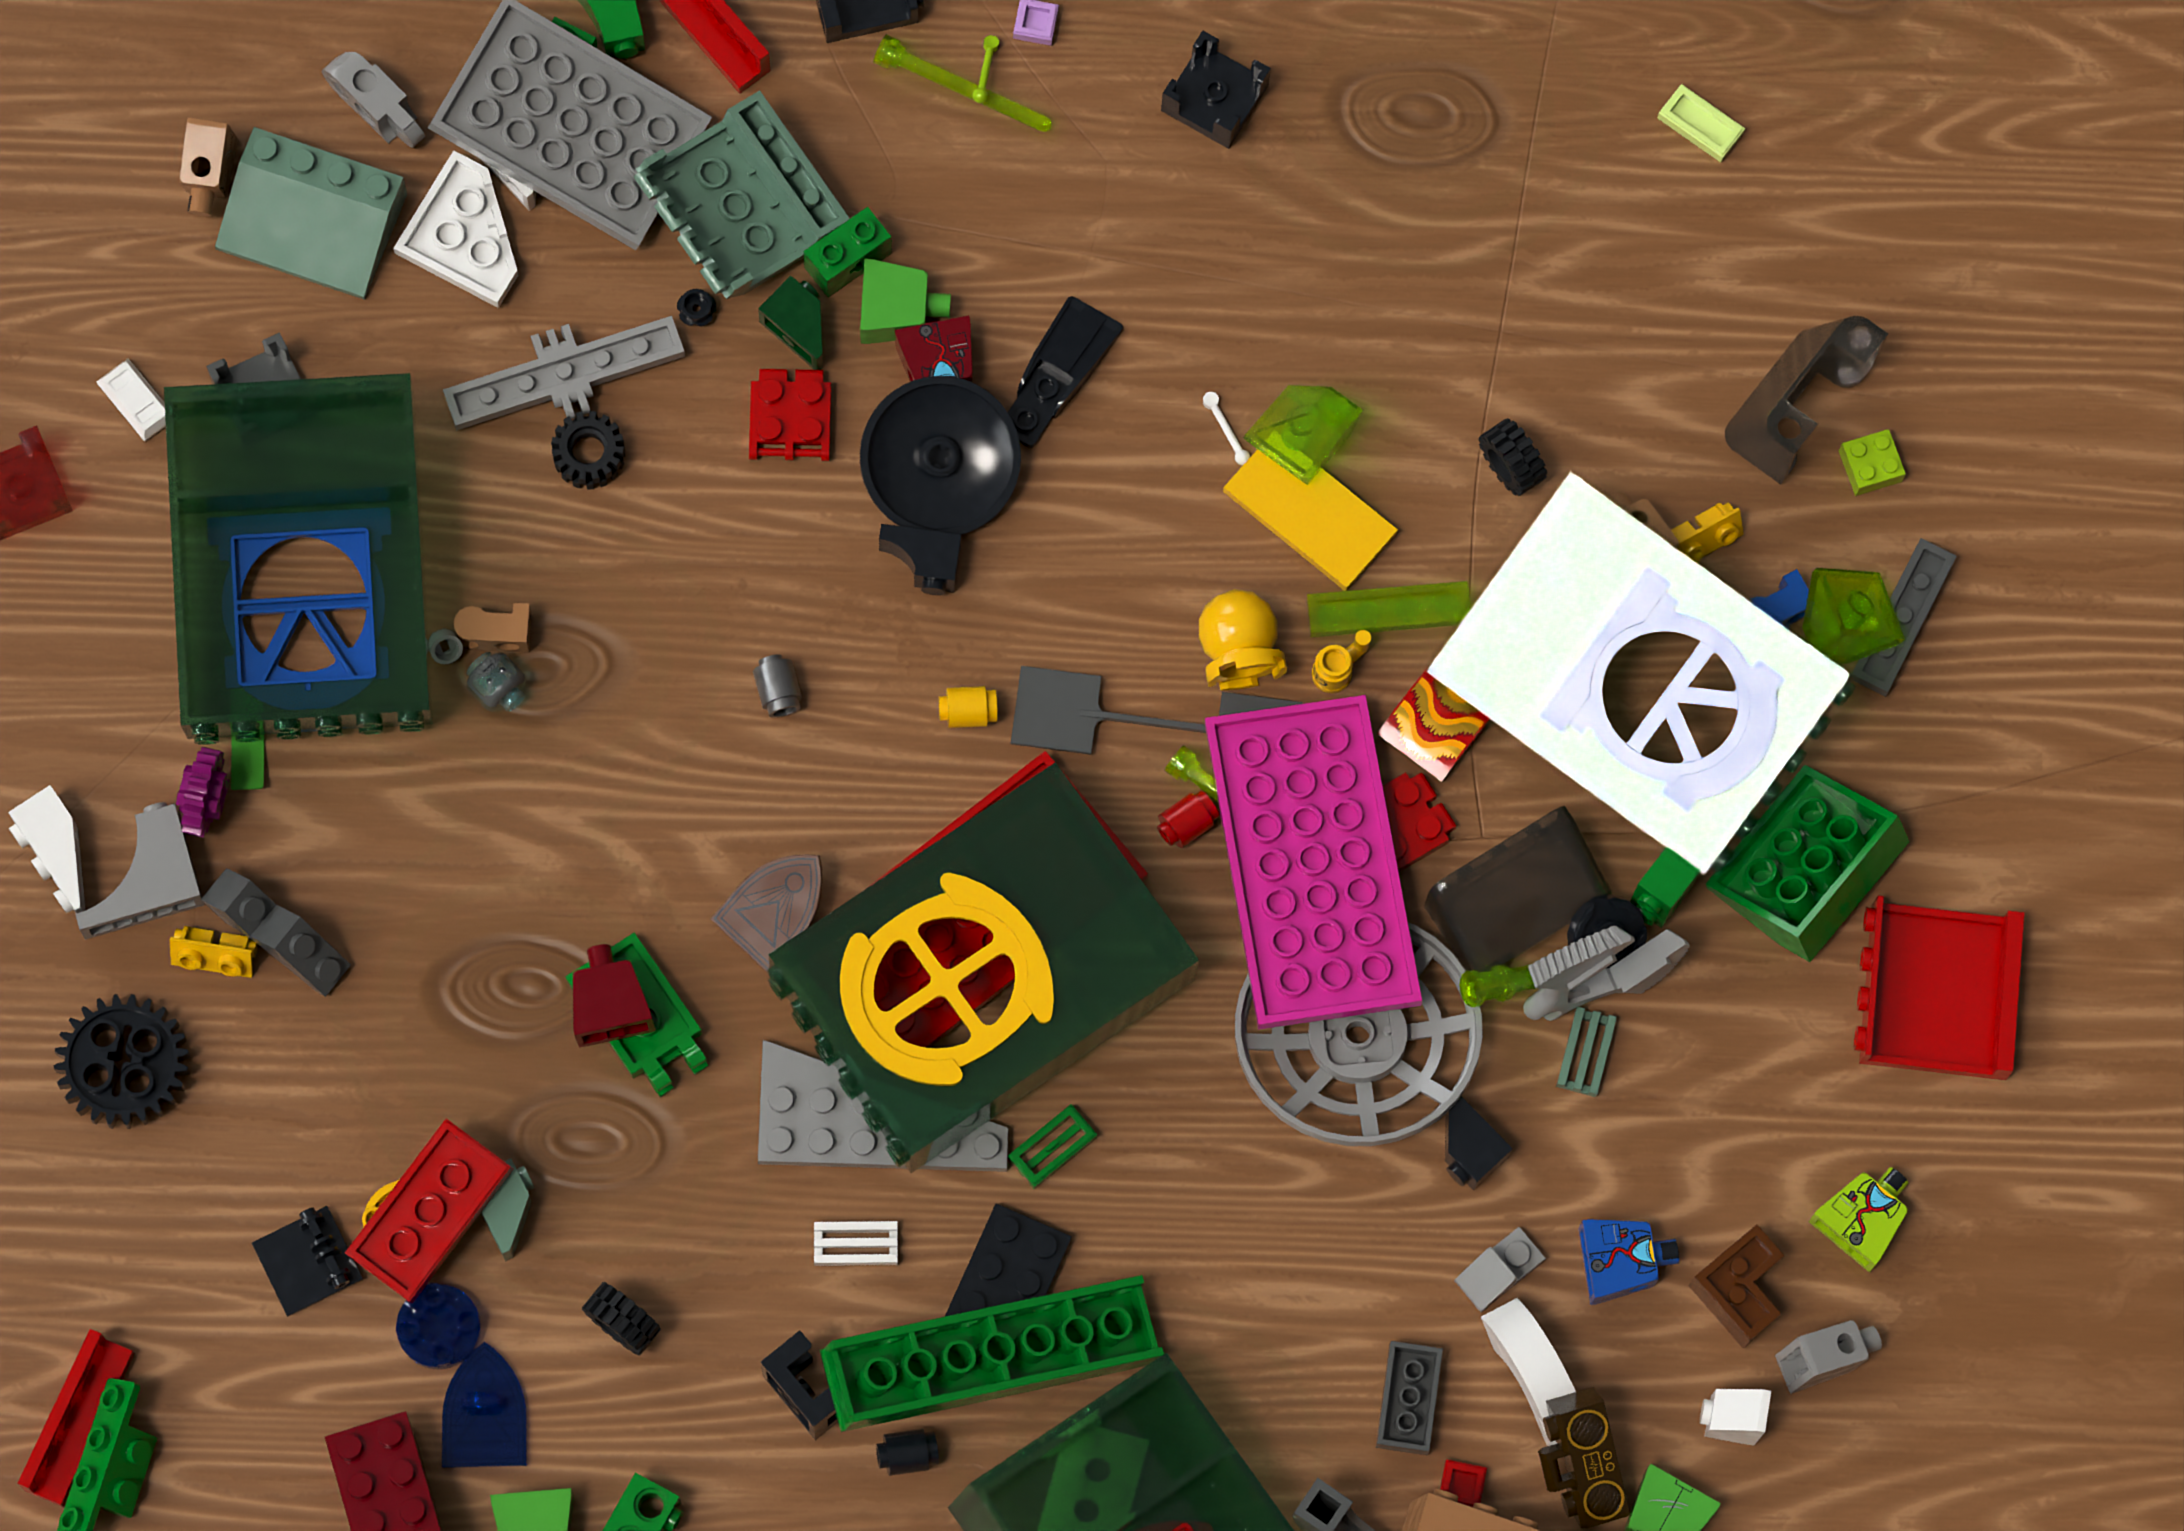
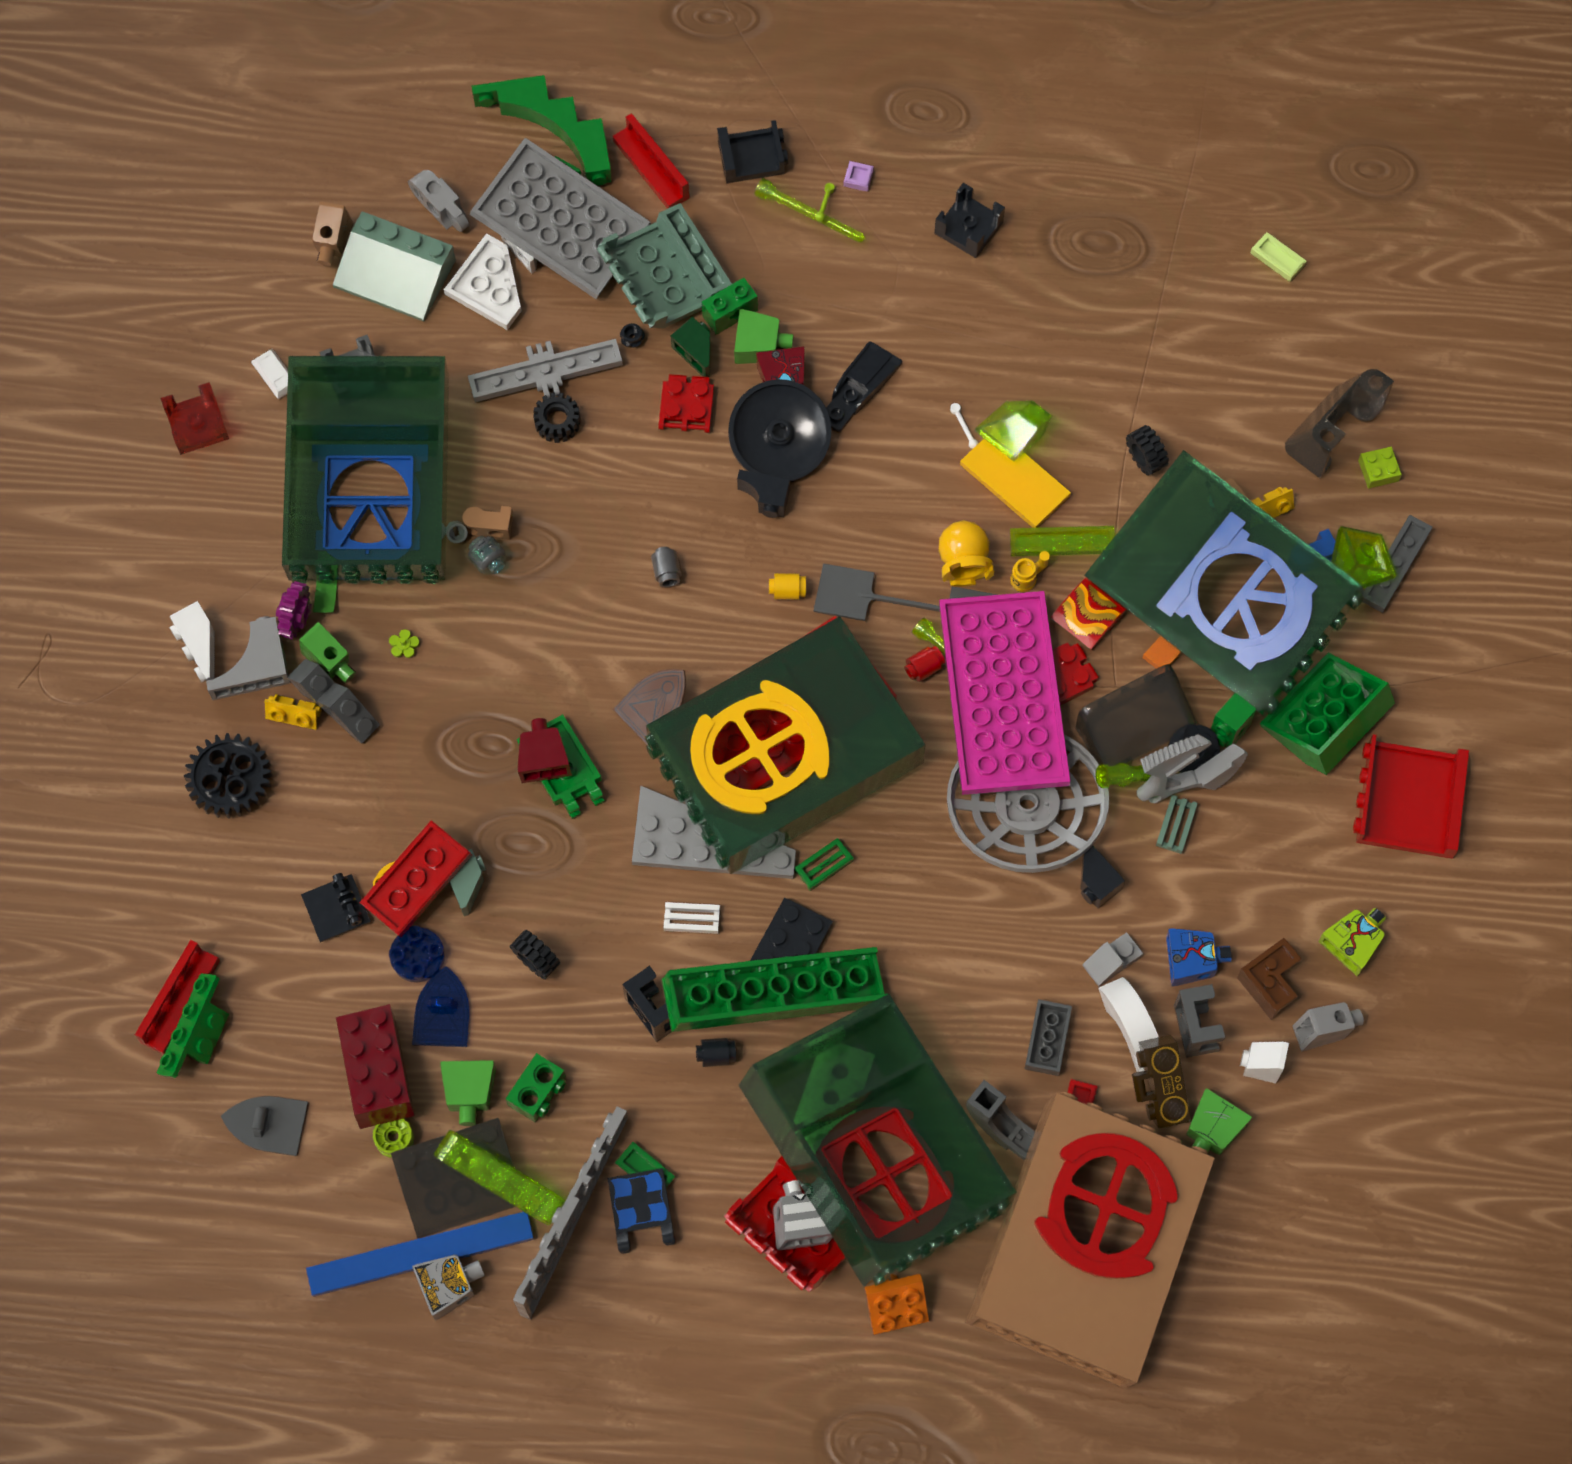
camera: 10 degrees right, 5 degrees down
none -> bright green torso [299,622,356,683]
none -> lime plant [389,629,419,658]
none -> orange tile [1143,637,1180,674]
none -> dark grey panel [1174,984,1225,1058]

